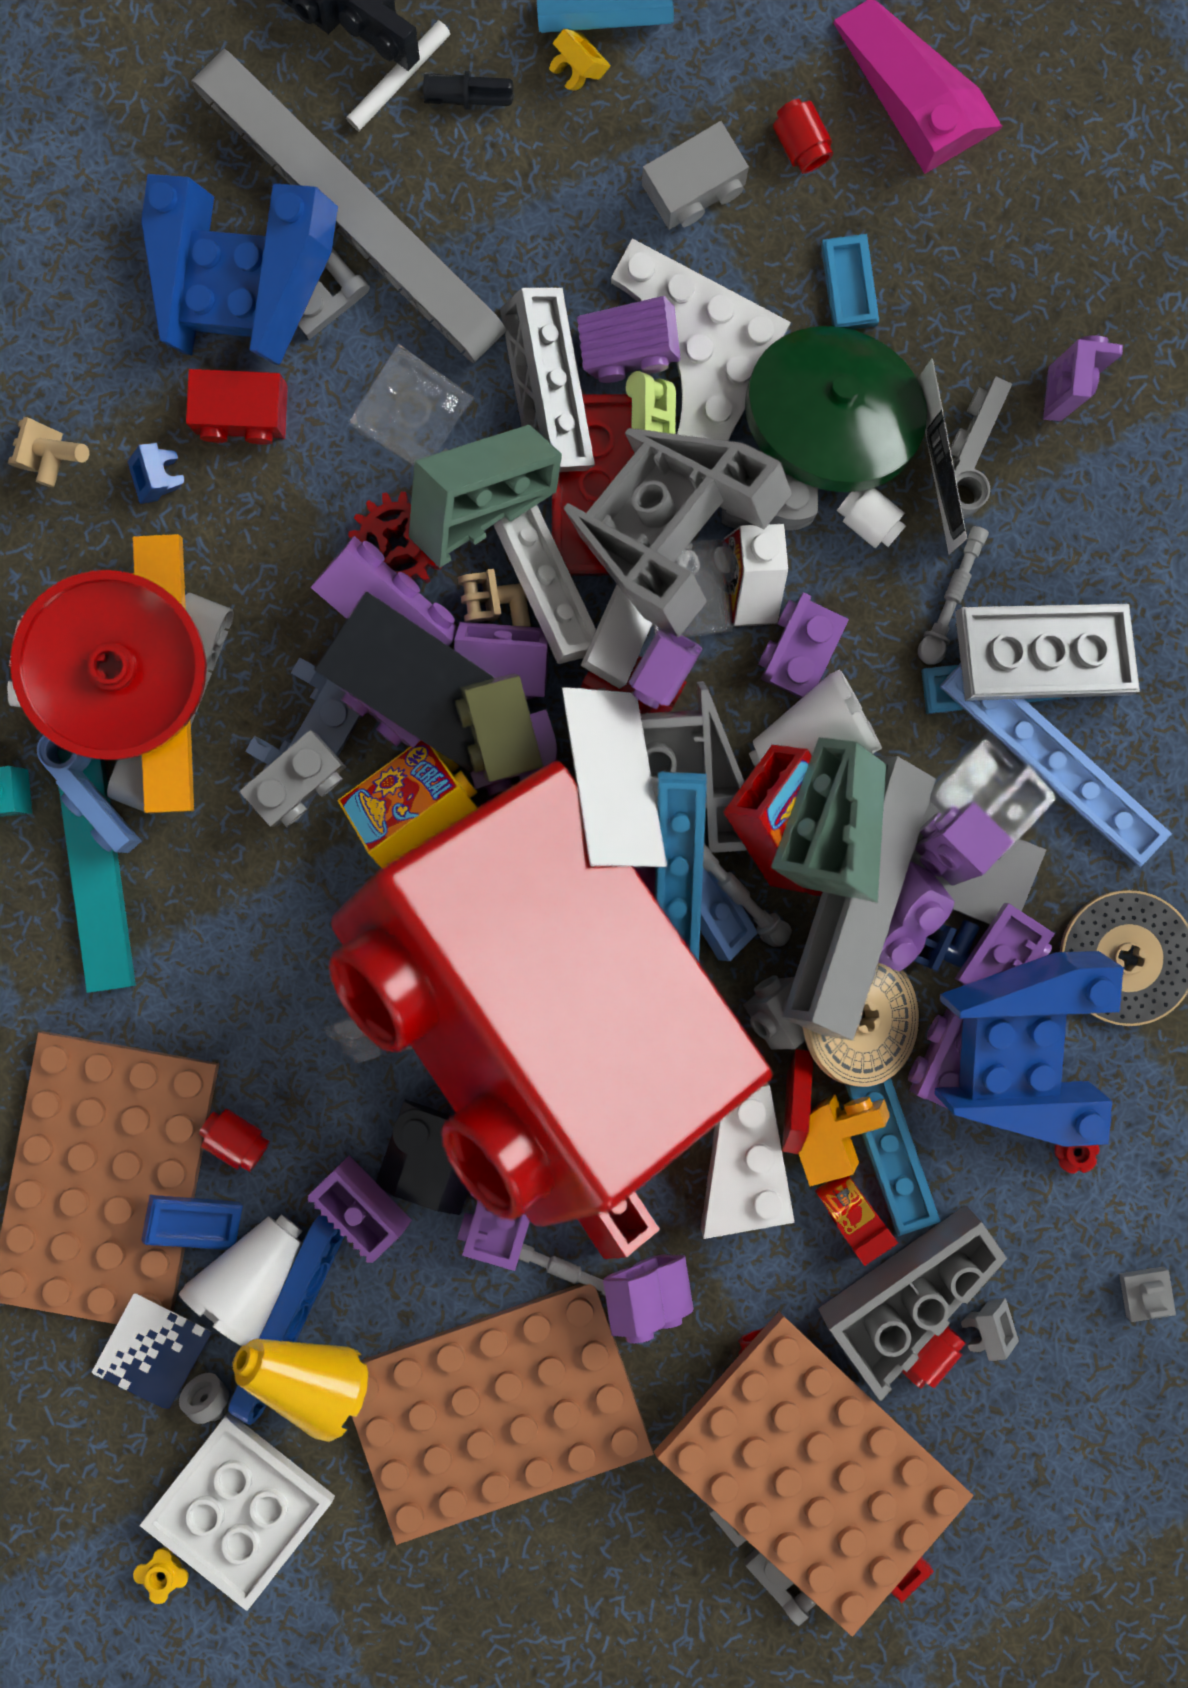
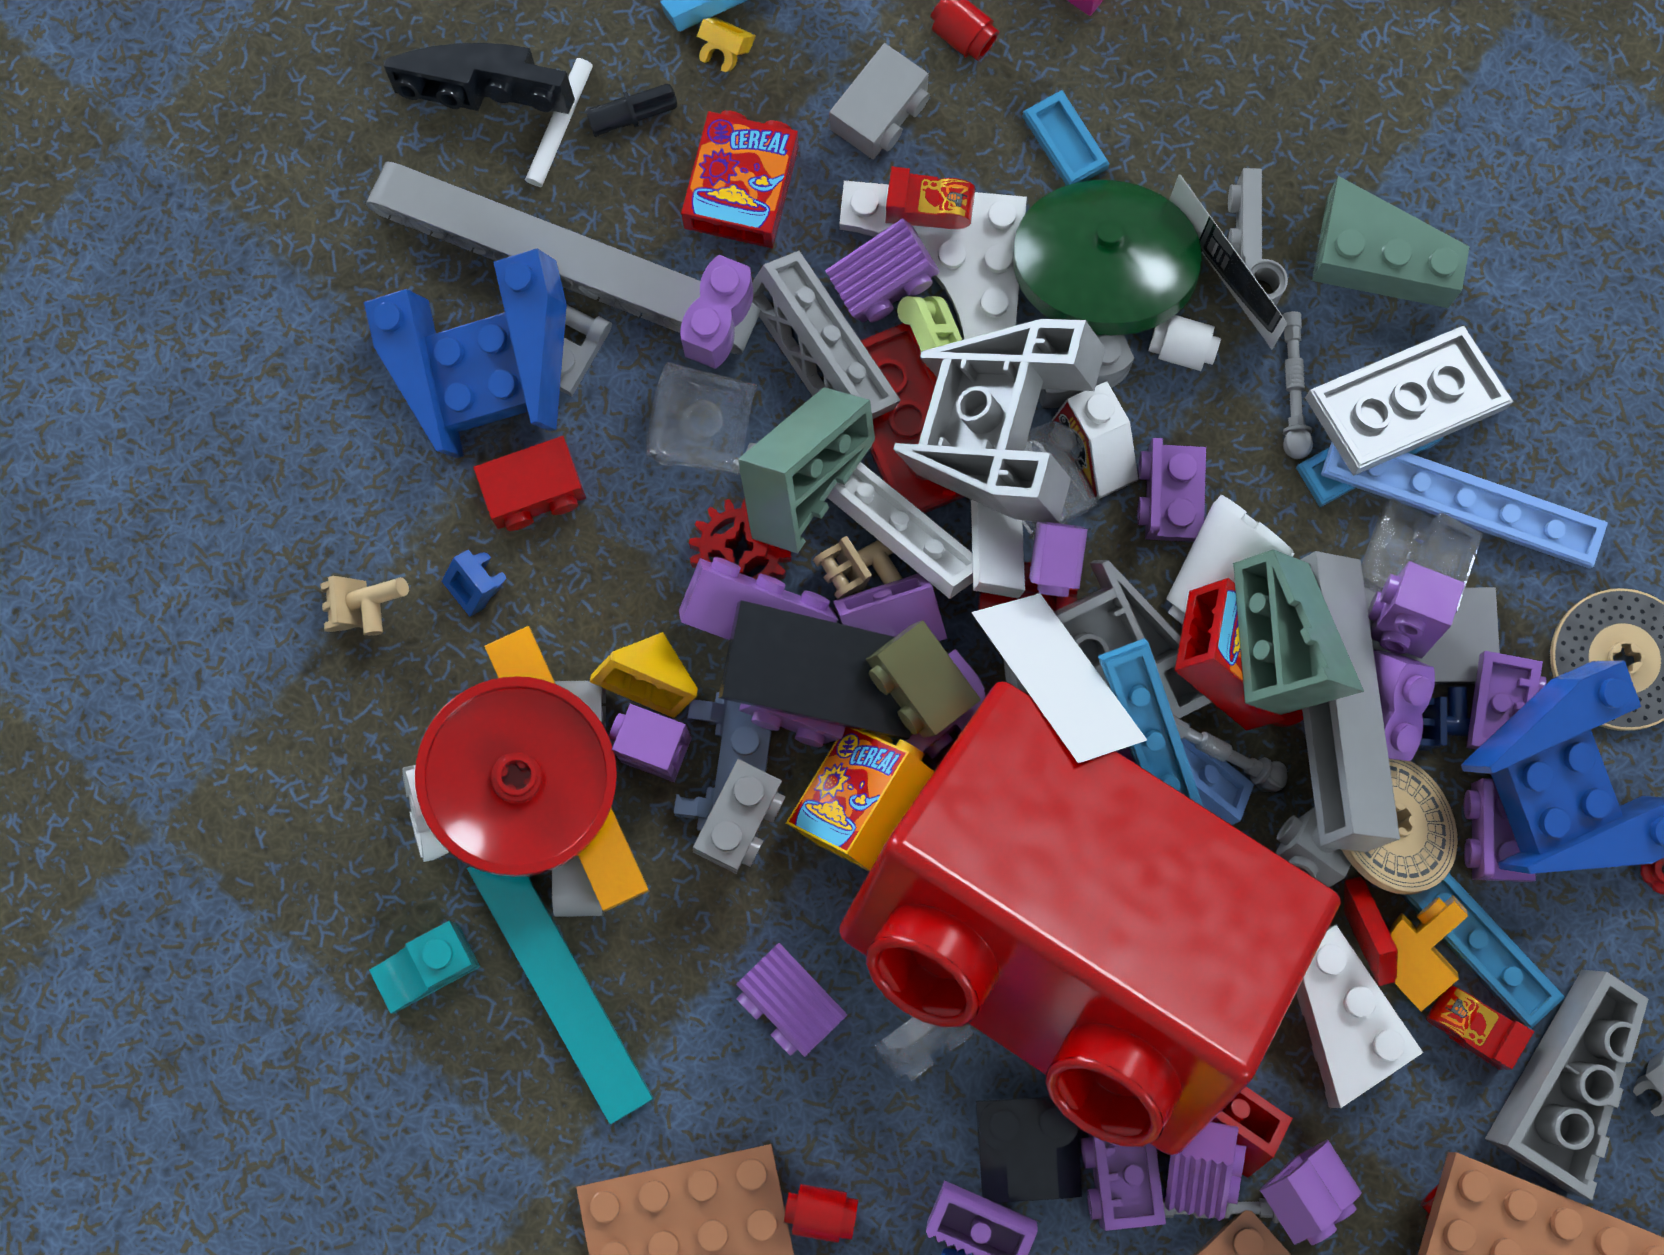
camera: 20 degrees left, 10 degrees down
medium blue plate [37,735,142,853] -> none
red brick [902,1326,966,1389] -> none
medium lavender bracket [1043,335,1123,421] -> none
none -> yellow slope [590,632,698,718]
none -> medium lavender brick [609,704,692,782]
none -> medium lavender brick [680,255,753,369]
none -> brick [681,111,799,249]
none -> medium lavender brick [736,943,847,1057]
none -> red leg [885,166,976,229]
none -> medium lavender brick [1165,1122,1246,1221]
none -> sand green wedge [1312,176,1470,308]

